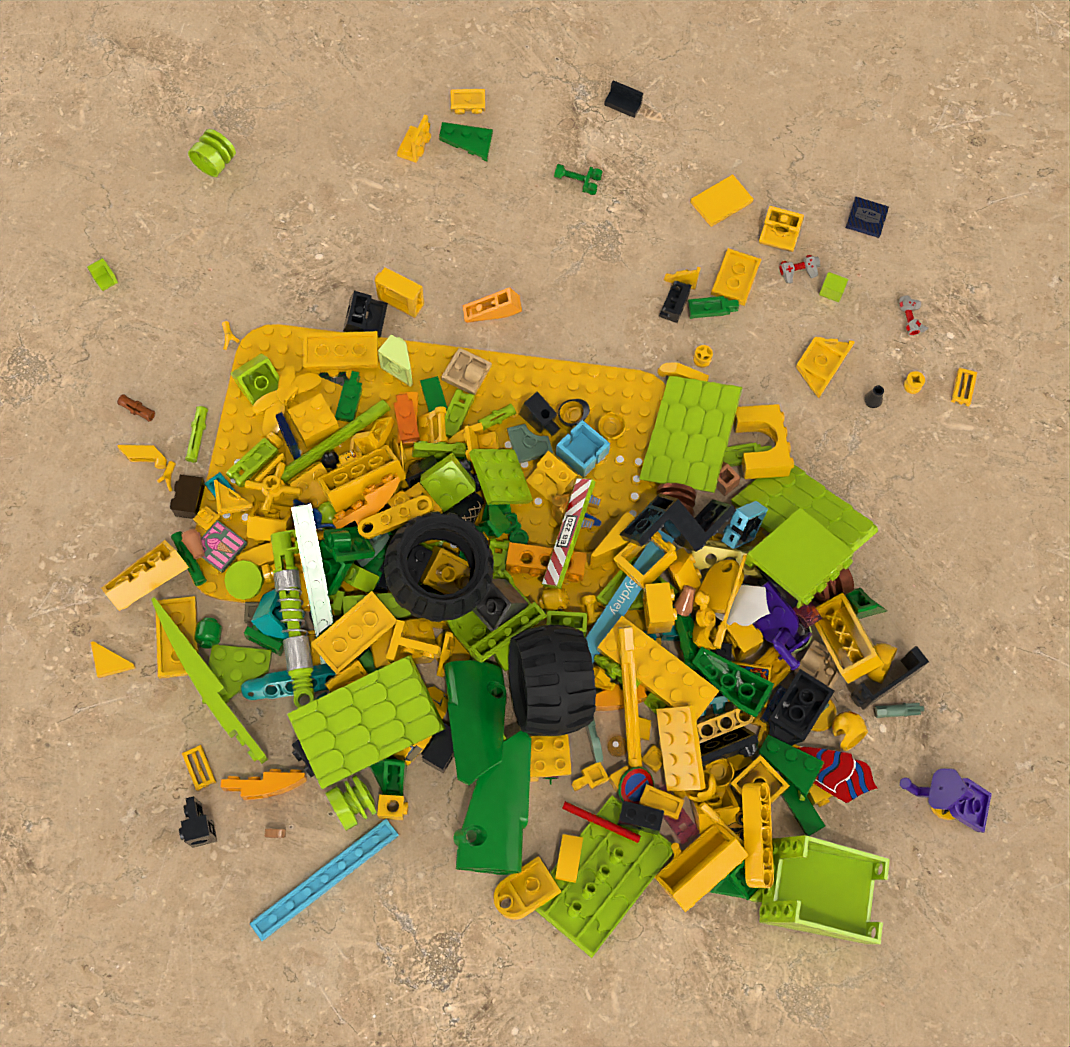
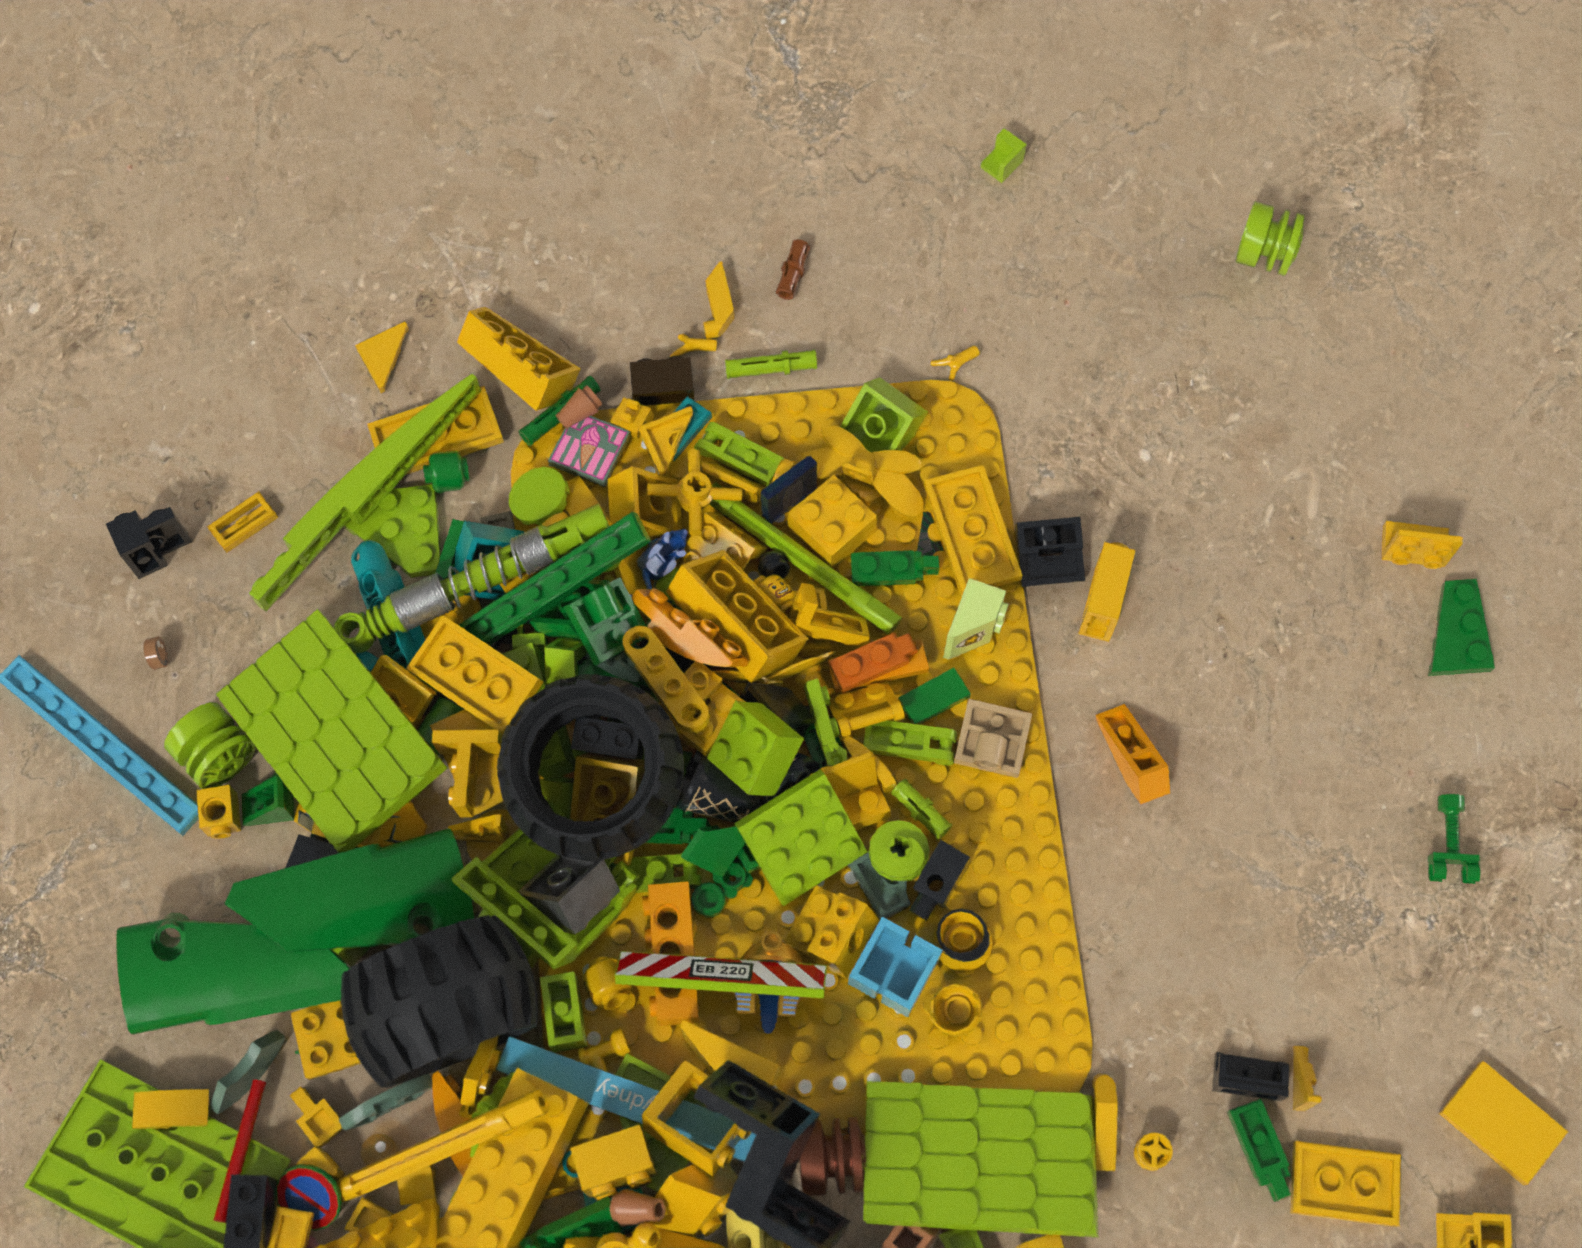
camera: 80 degrees right, 0 degrees up
light orange slope [221,769,307,800] -> none
yellow bracket [451,89,485,114] -> none
yellow tile [494,856,561,920] -> none
none -> sand green tile [209,1030,285,1114]
none -> lime piece [869,820,930,881]

